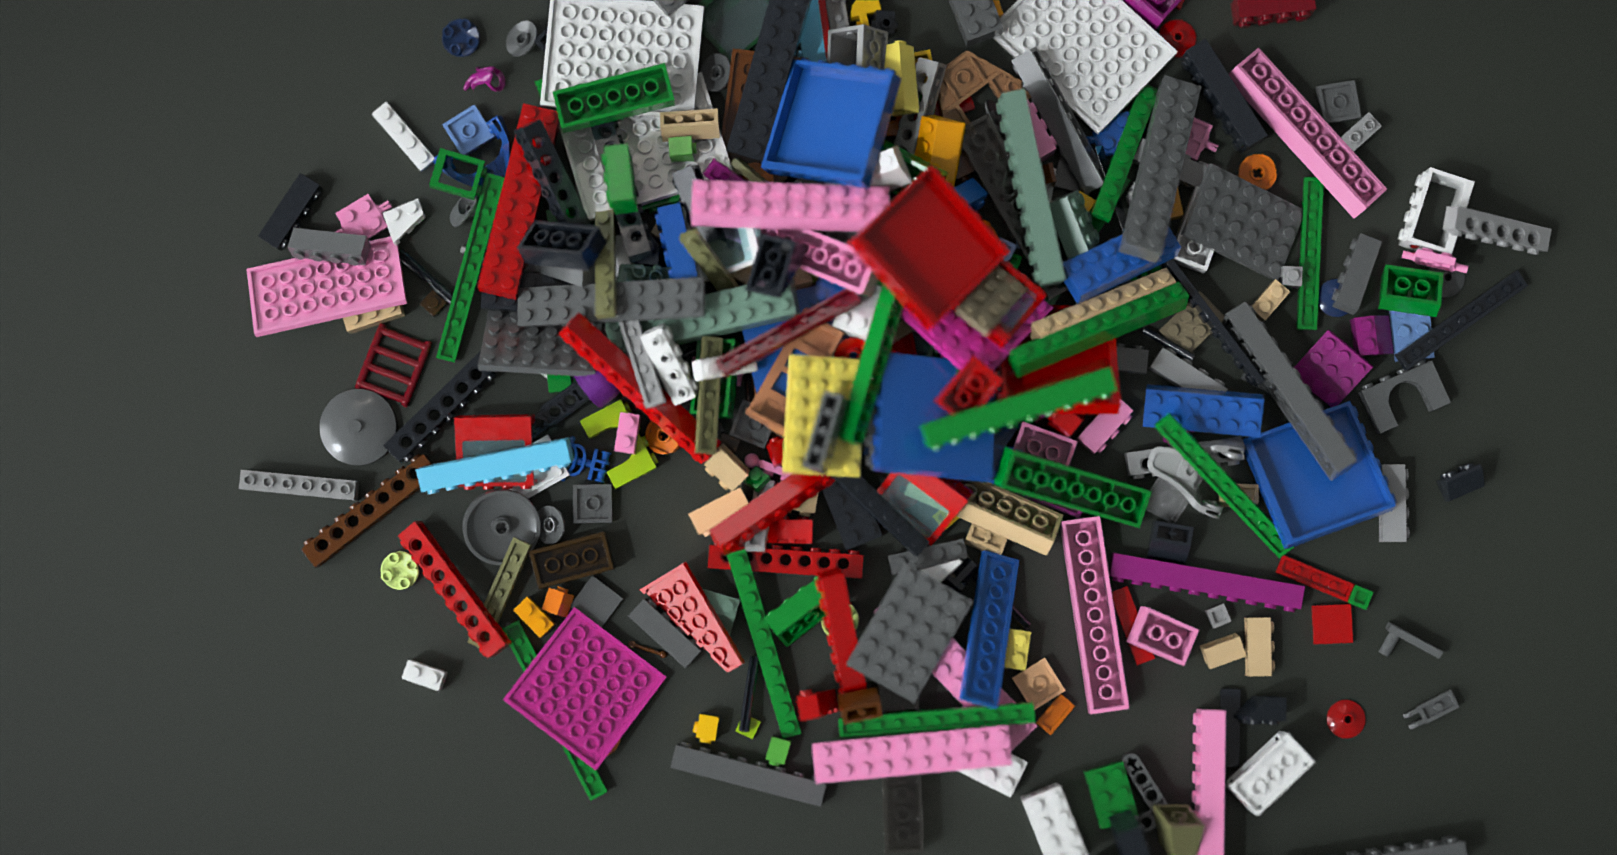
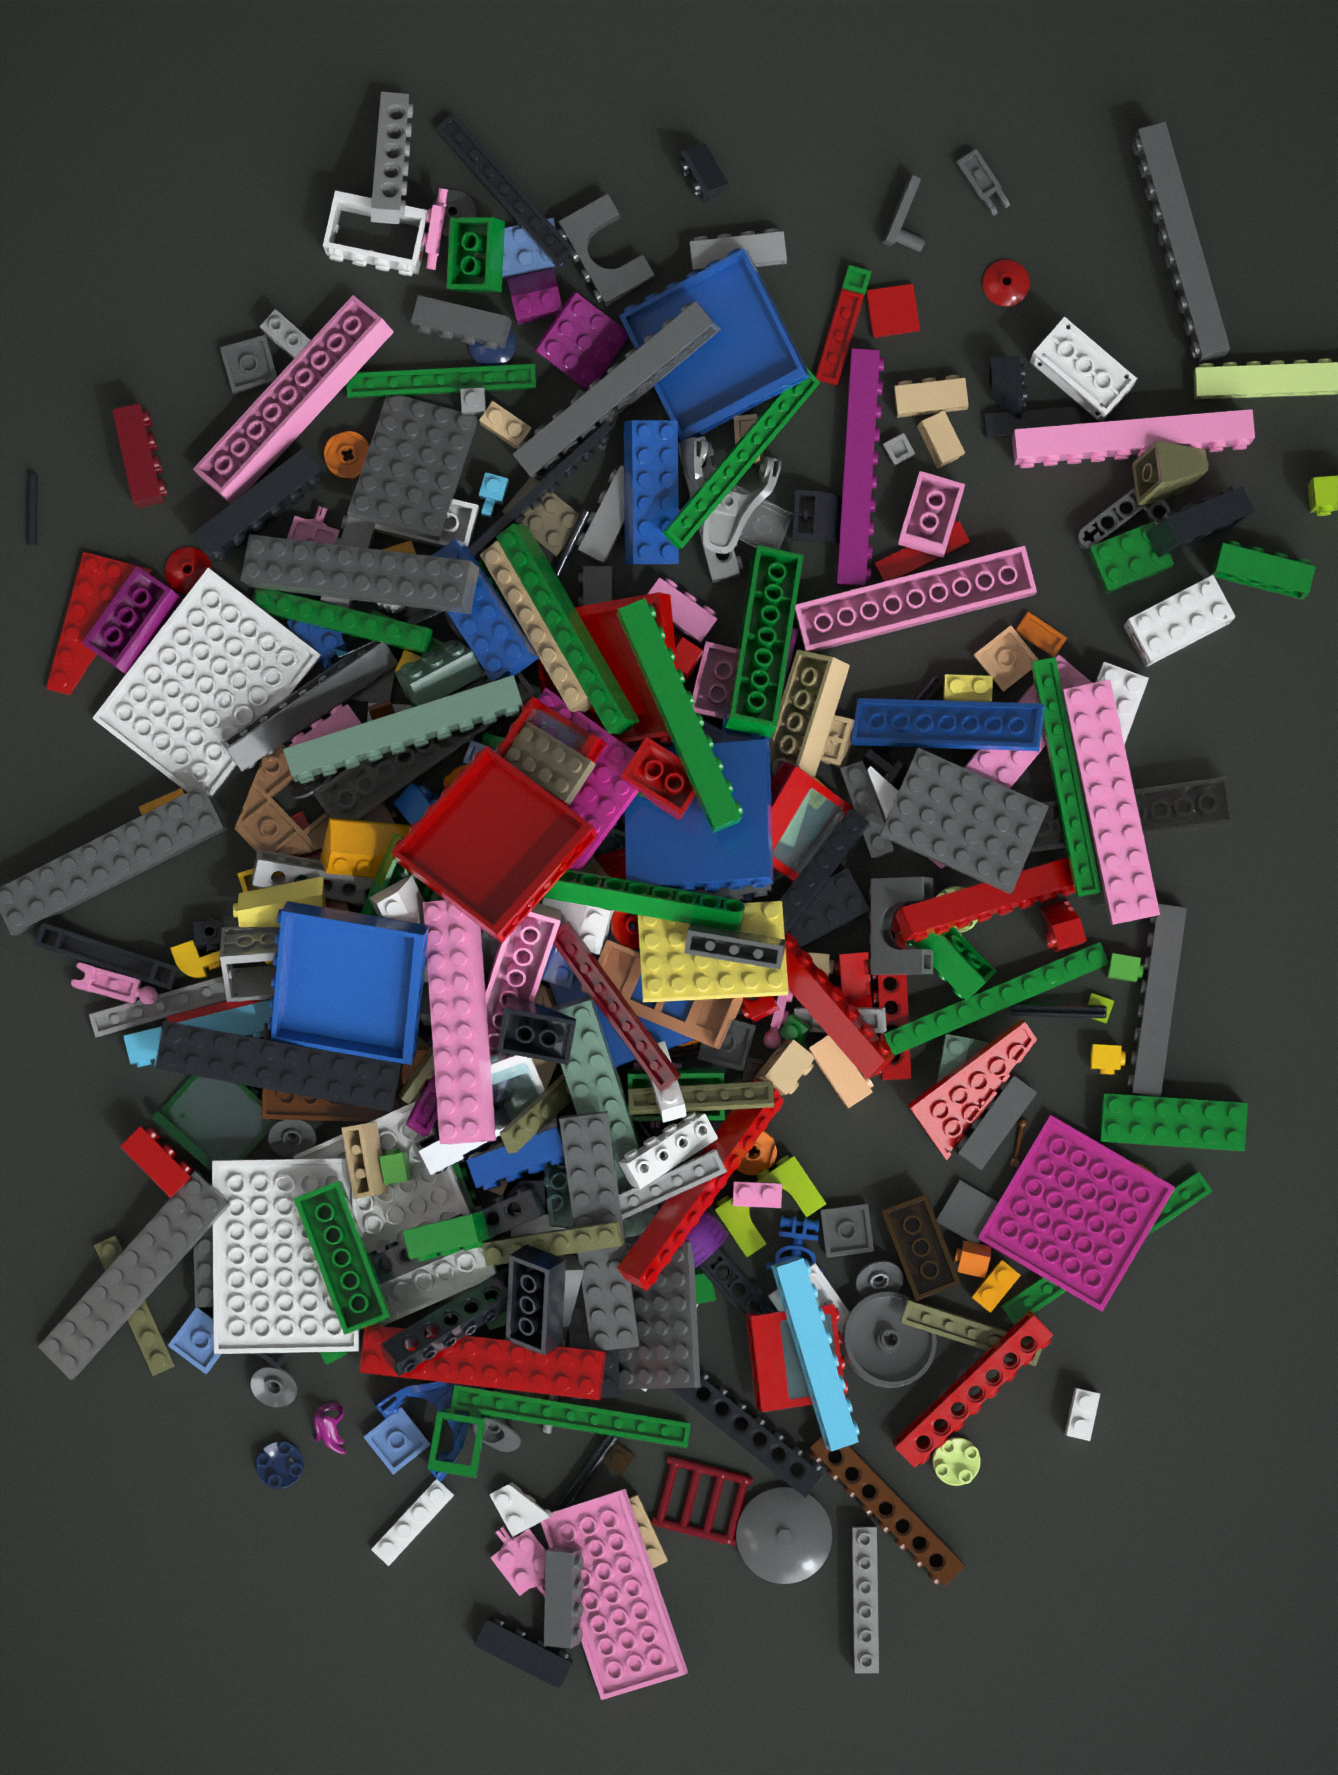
camera: 95 degrees left, 0 degrees up
reddish brown brick [838,688,882,724] -> none
none -> medium azure brick [479,472,509,518]
none -> dark grey arch [869,877,933,975]
none -> green brick [1099,1093,1248,1151]

